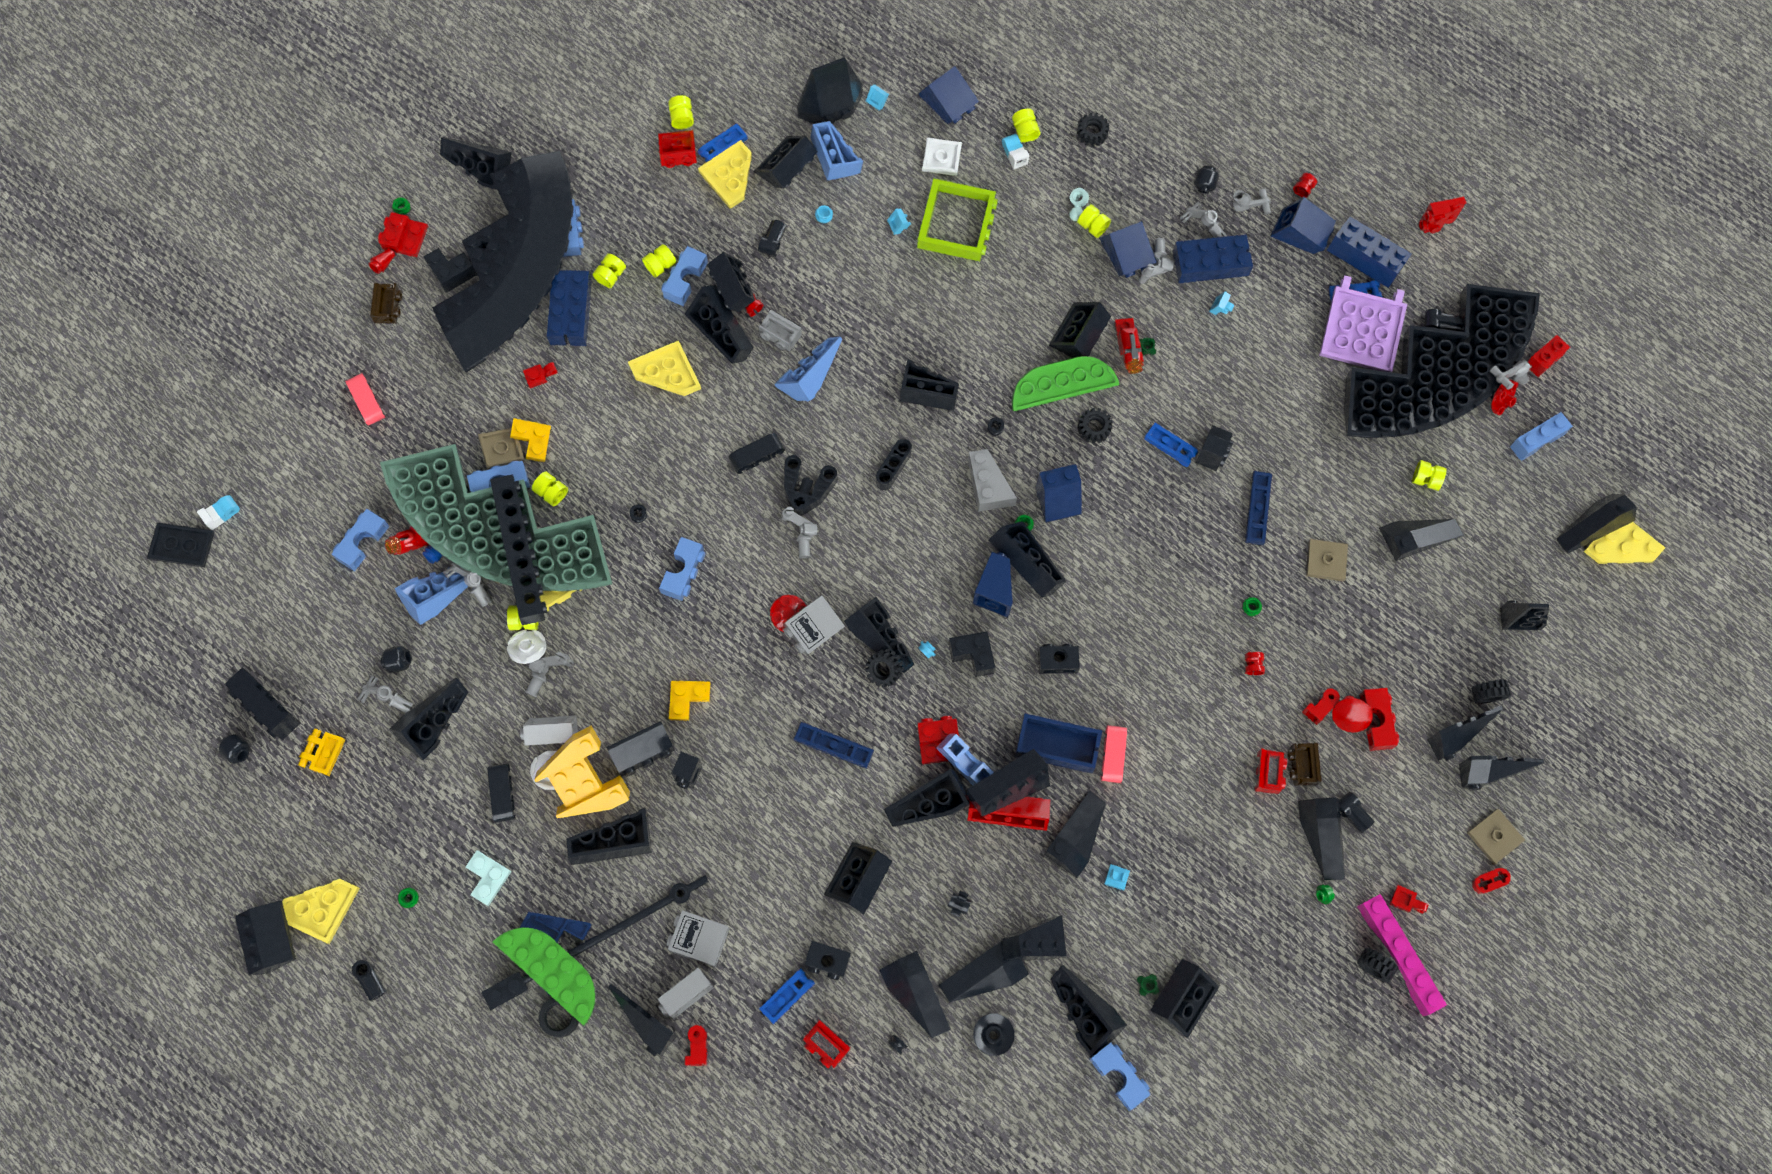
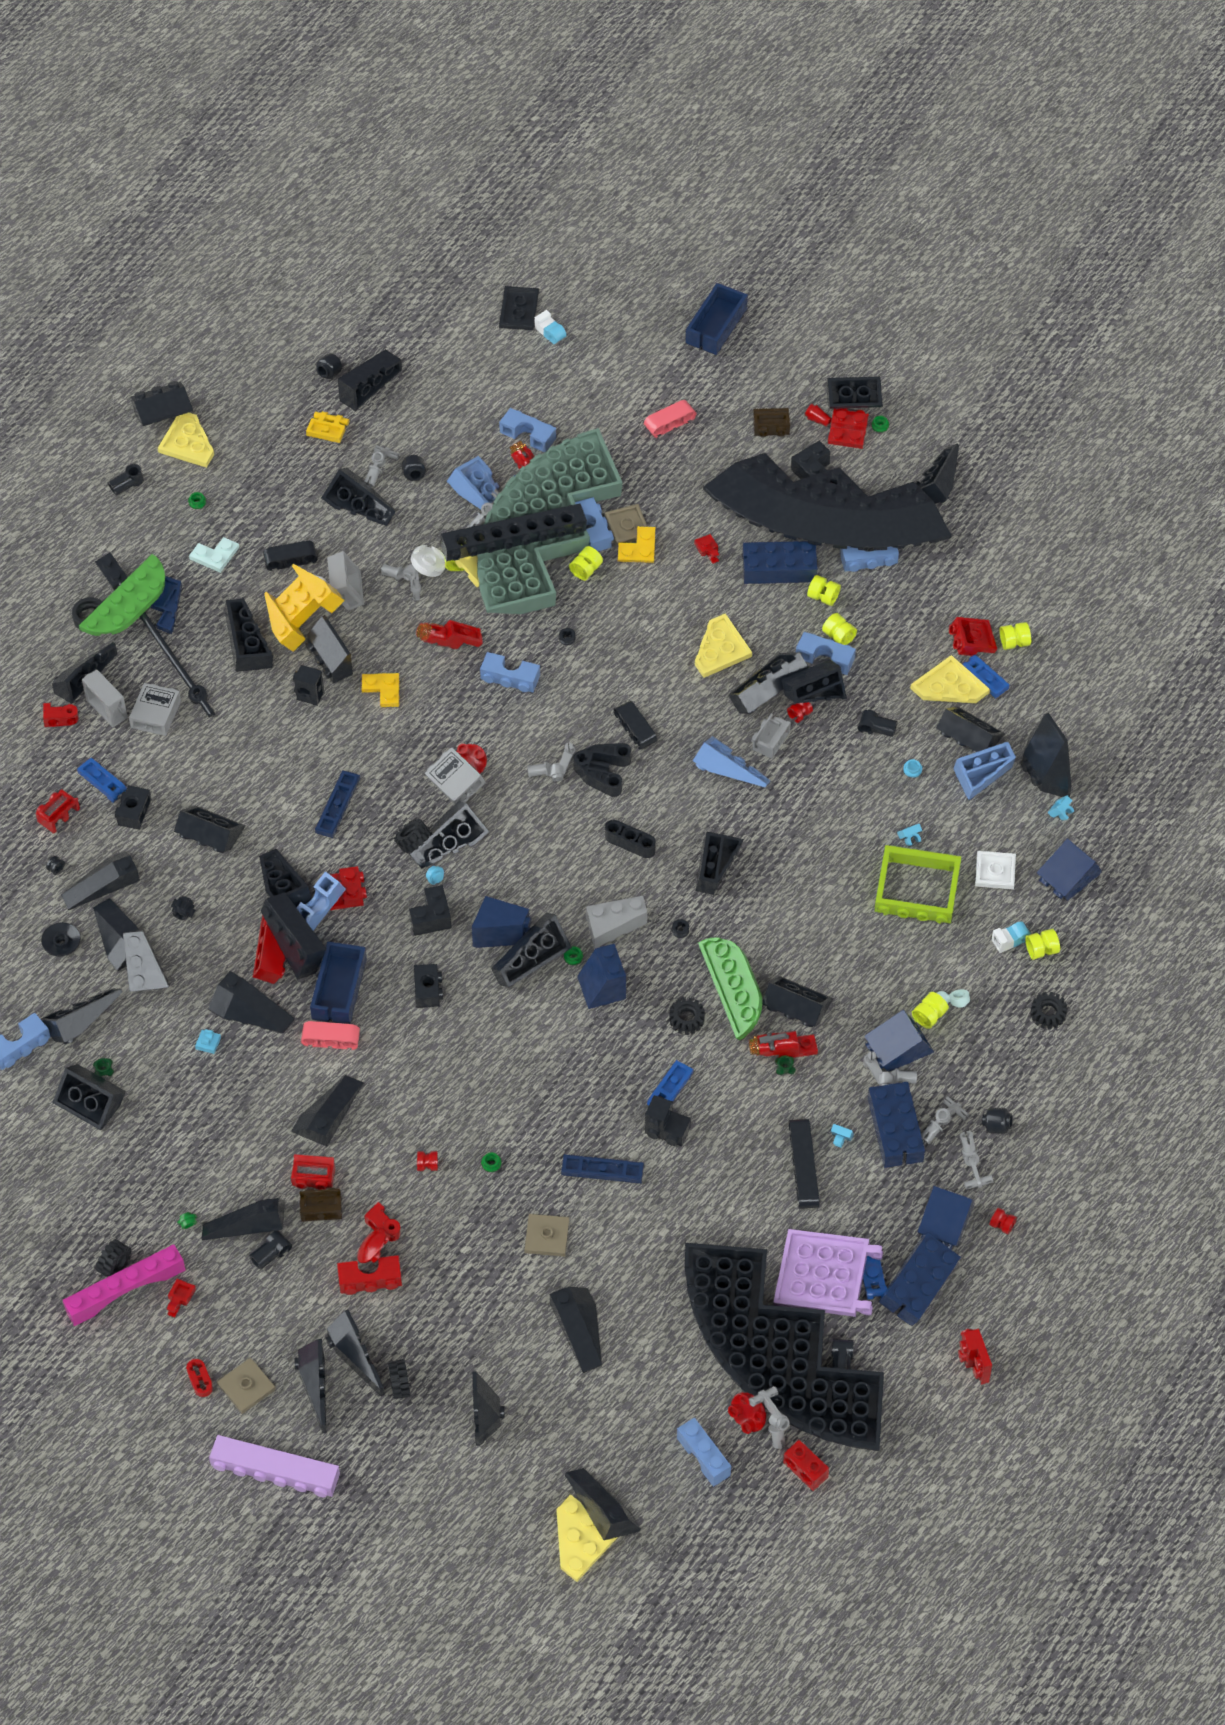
camera: 90 degrees right, 15 degrees down
neon yellow wheel [1412,460,1447,491] -> none
none -> lavender brick [209,1435,340,1497]
none -> black wedge [291,1075,364,1147]
none -> red plate [416,620,483,649]
none -> dark blue piece [685,283,748,355]
none -> black beam [788,1118,819,1209]
none -> black slope [827,376,883,409]

